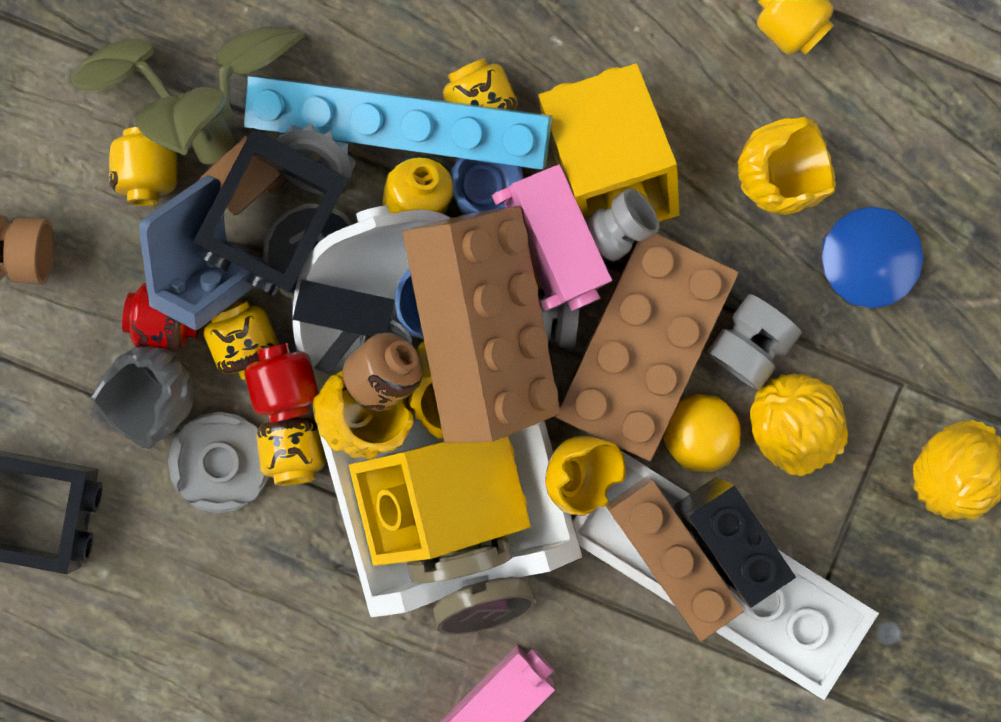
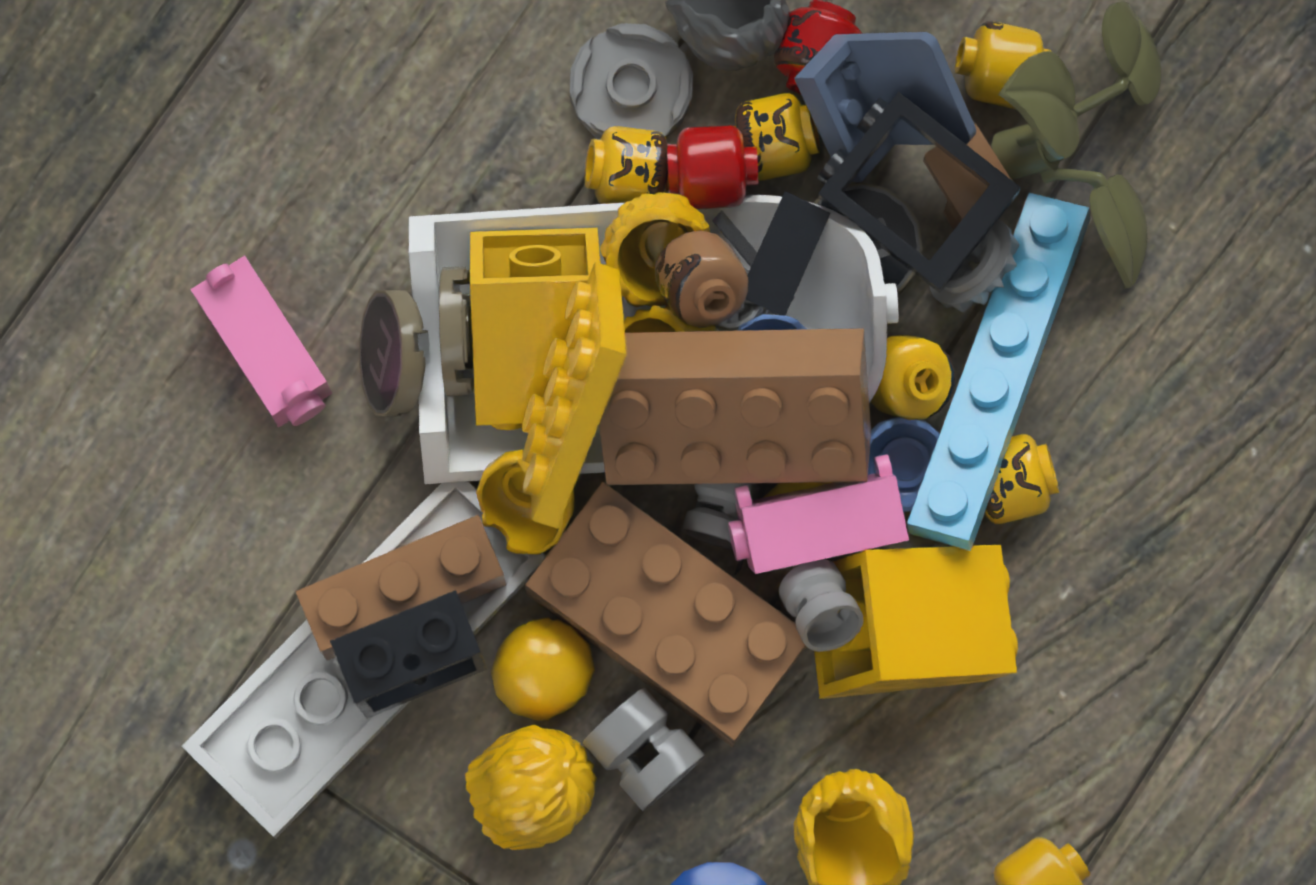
camera: 100 degrees right, 10 degrees down
none -> yellow plate [522,262,627,528]

